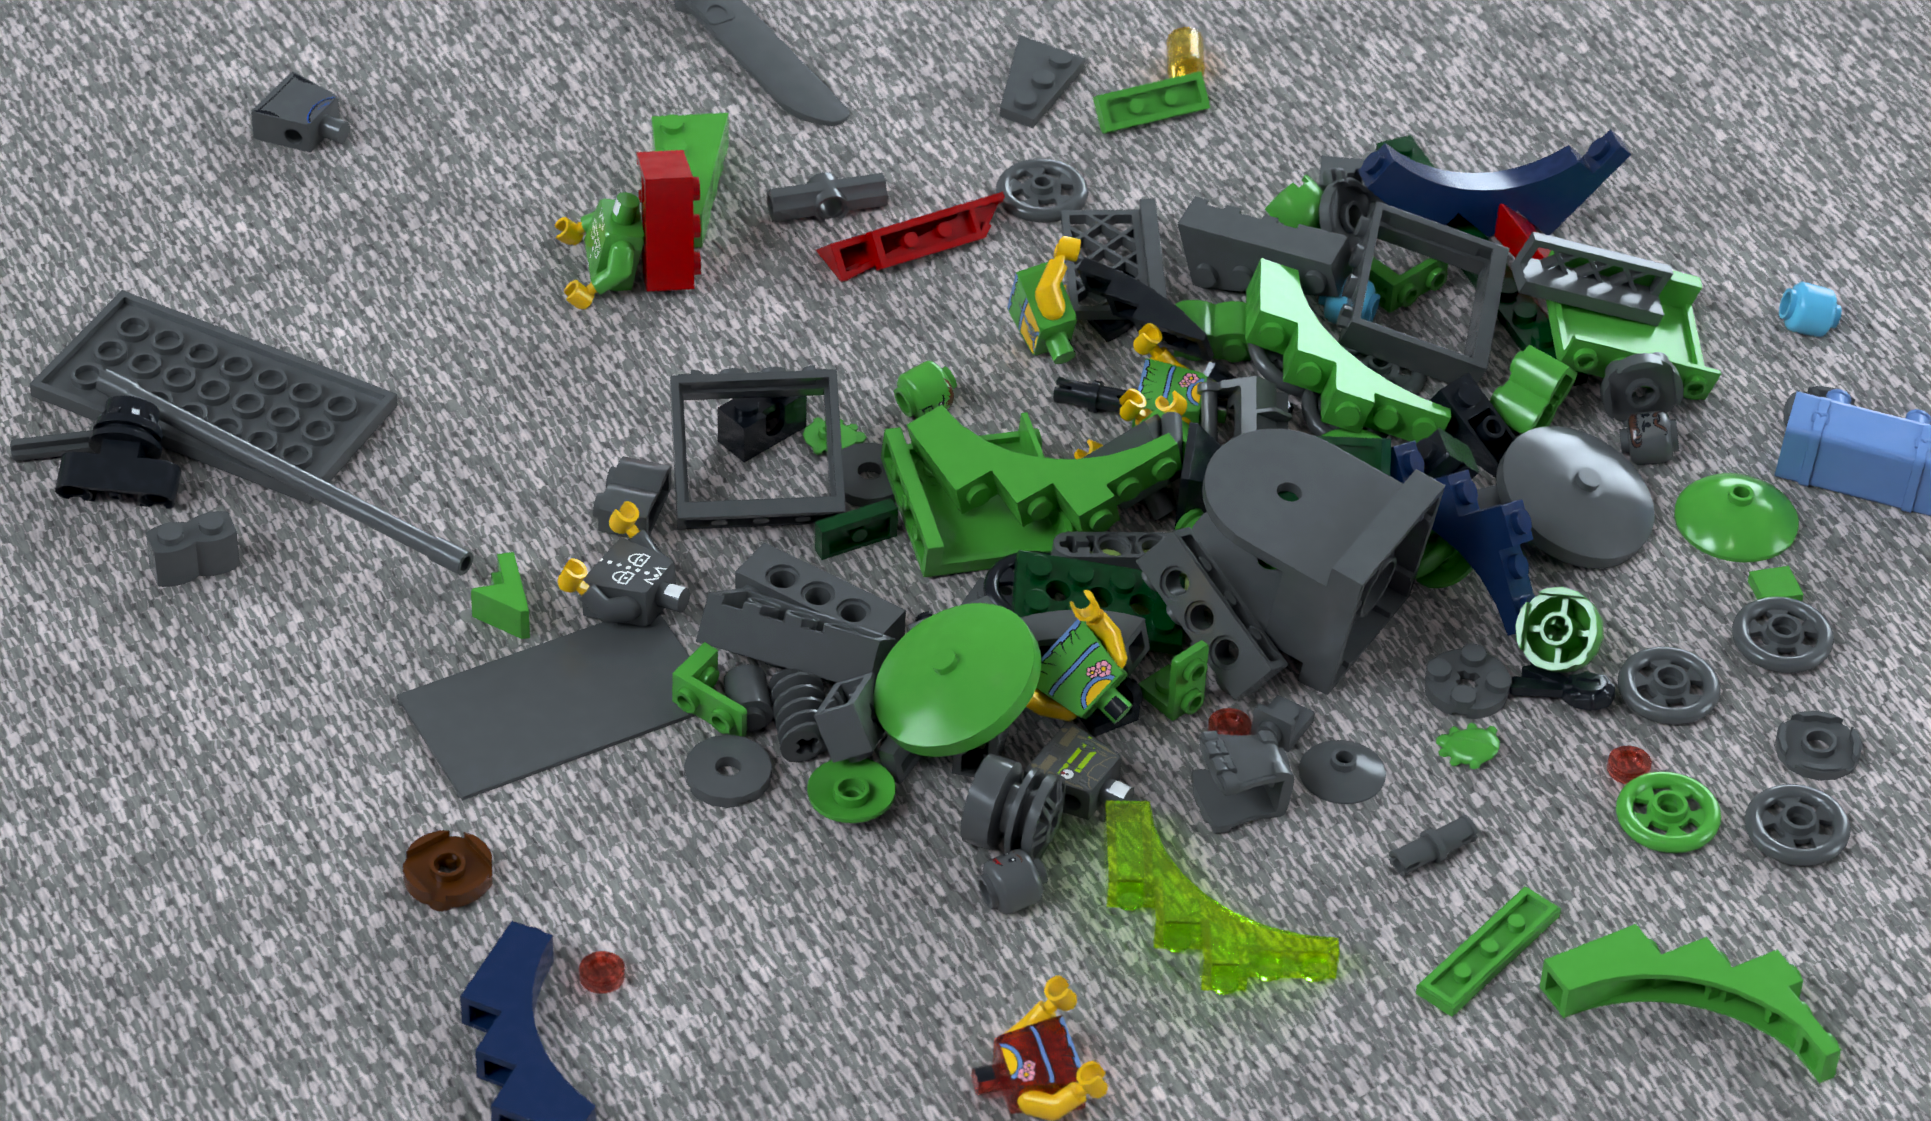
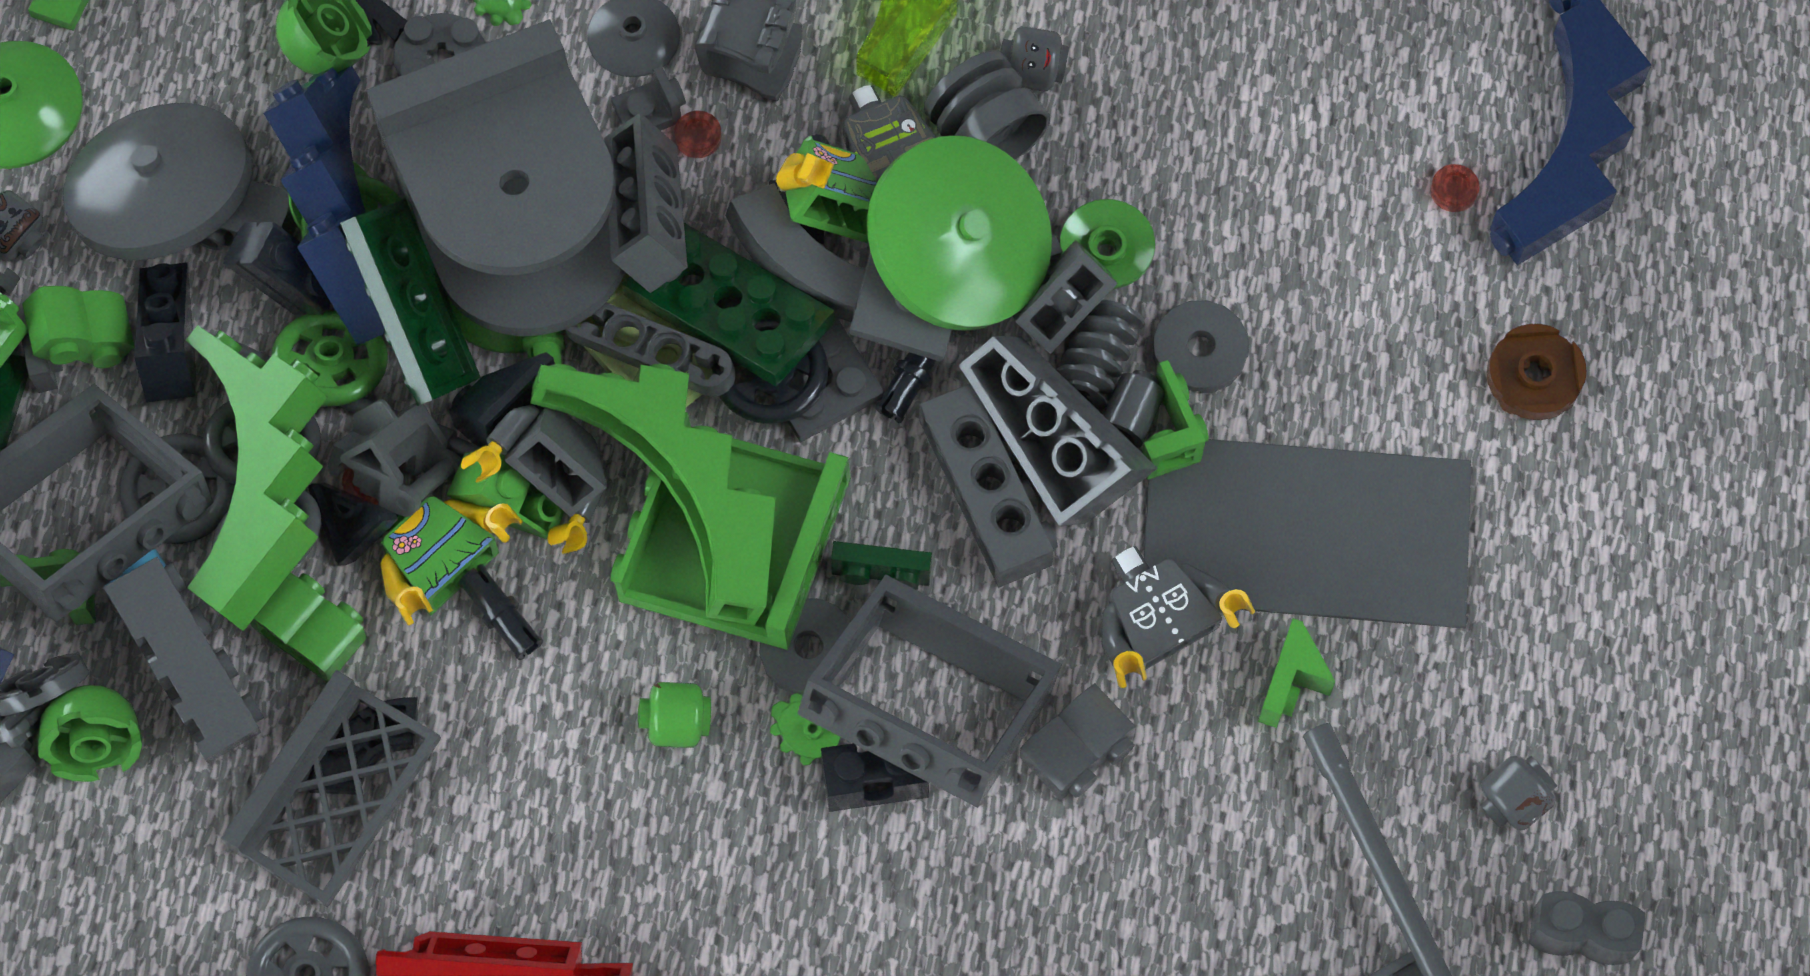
camera: 145 degrees left, 25 degrees up
torso [1007,236,1081,364] -> none
black slope [1077,257,1214,362] -> none
bright green bracket [1138,640,1209,721] -> none
none -> dark grey head [1480,755,1557,830]

